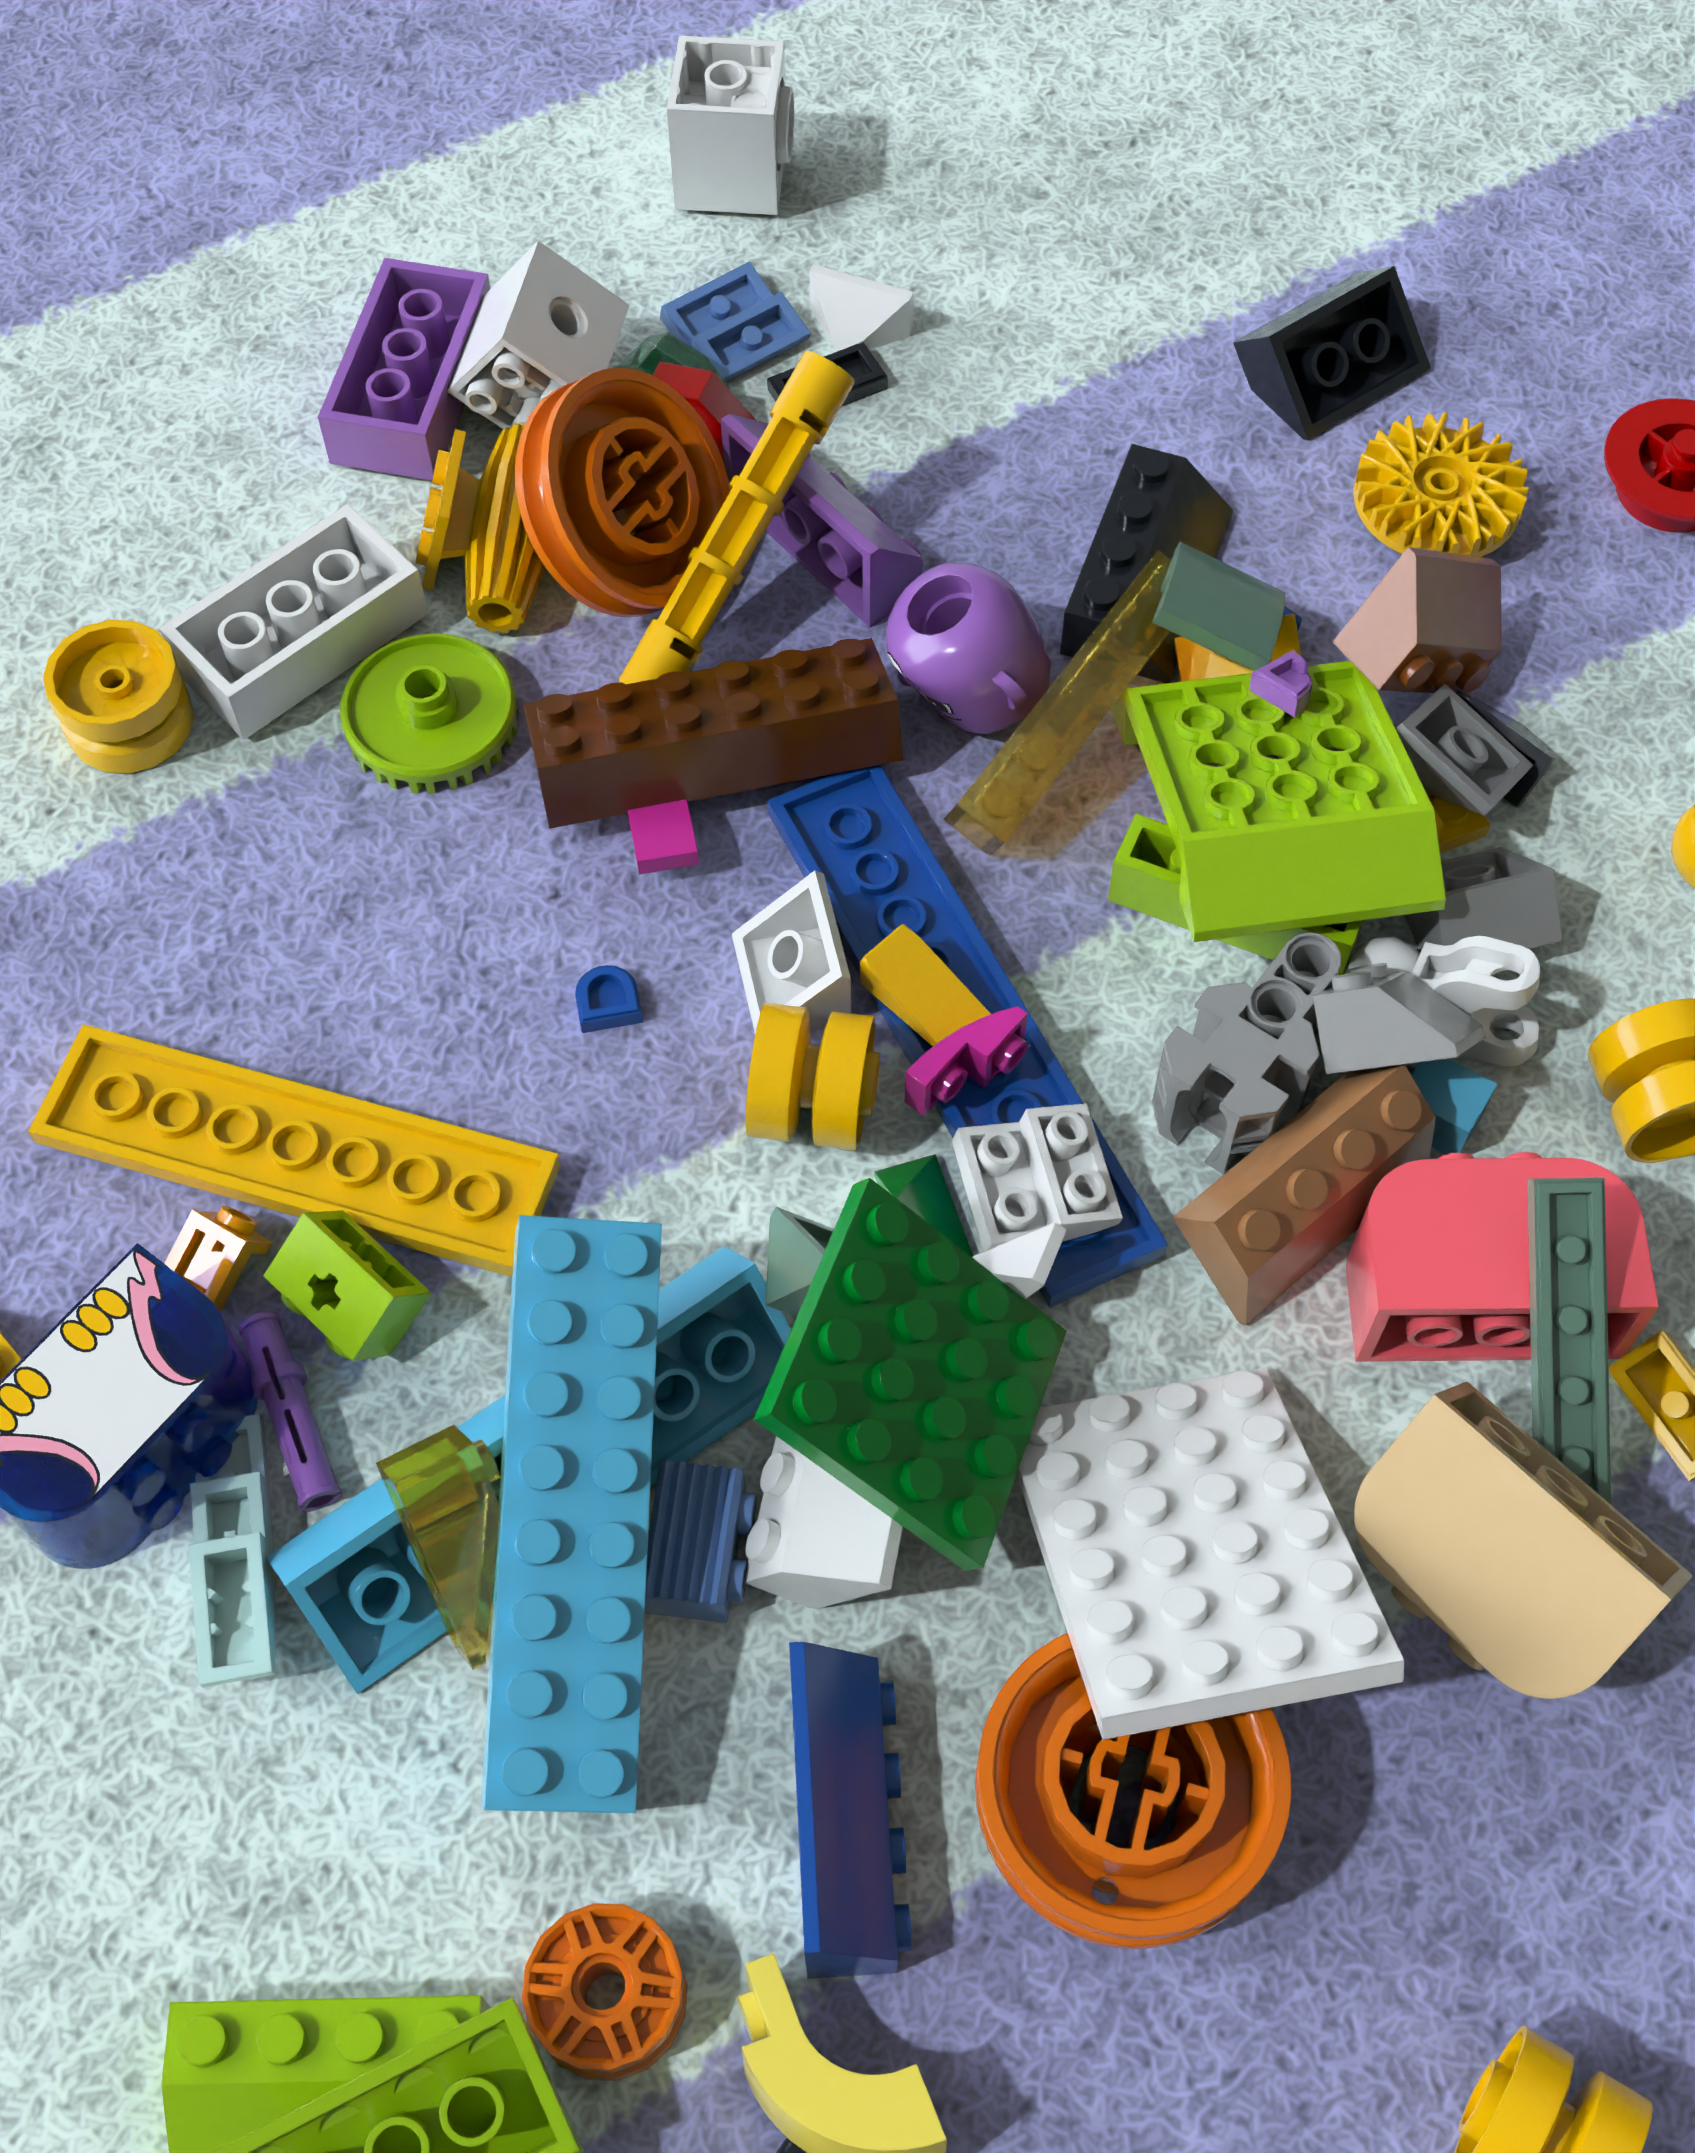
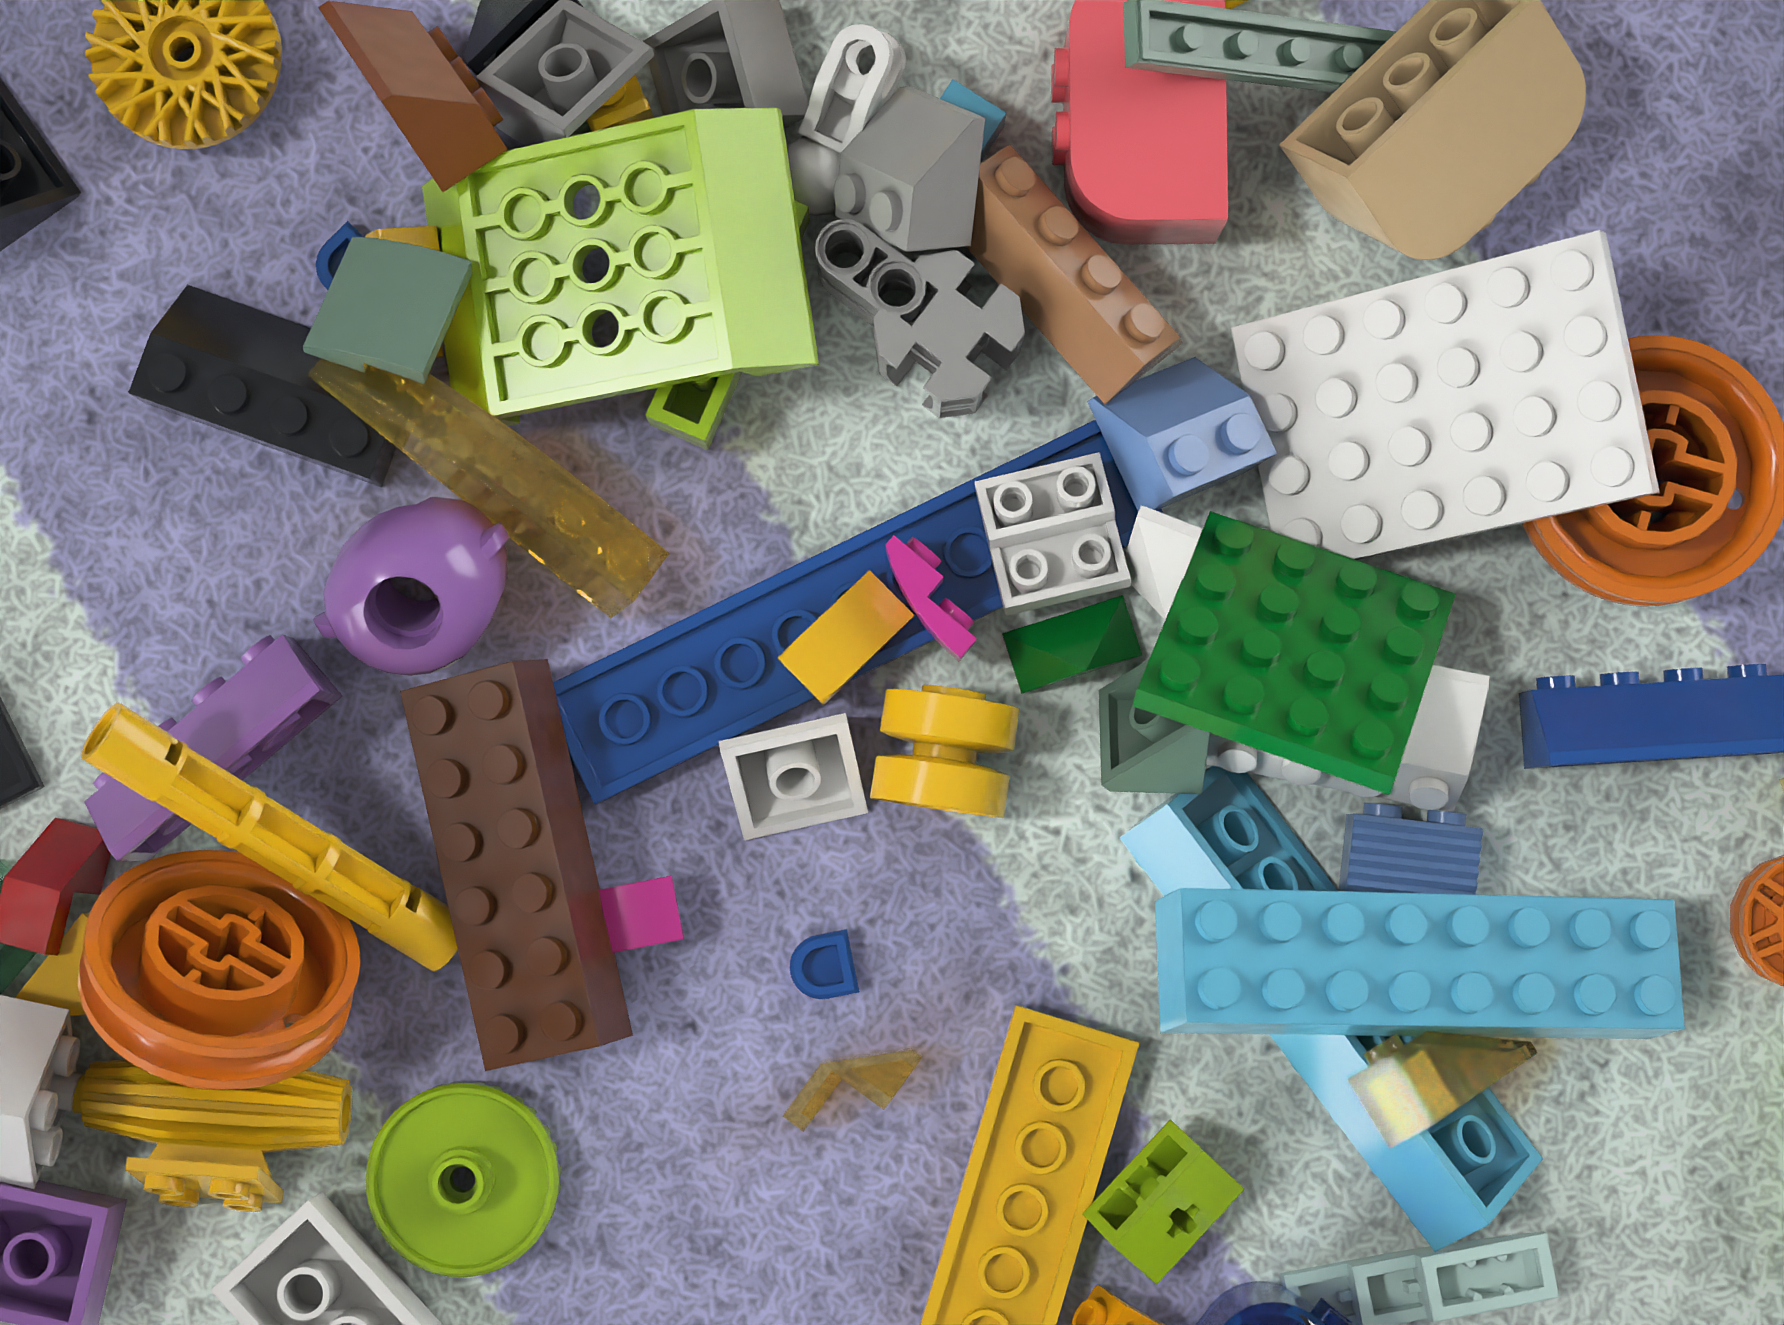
camera: 90 degrees left, 25 degrees up
medium lavender pin [238,1311,343,1512] -> none
medium lavender tile [1249,650,1312,717] -> none
none -> clear yellow slope [783,1046,922,1132]
none -> medium blue slope [1087,357,1277,512]

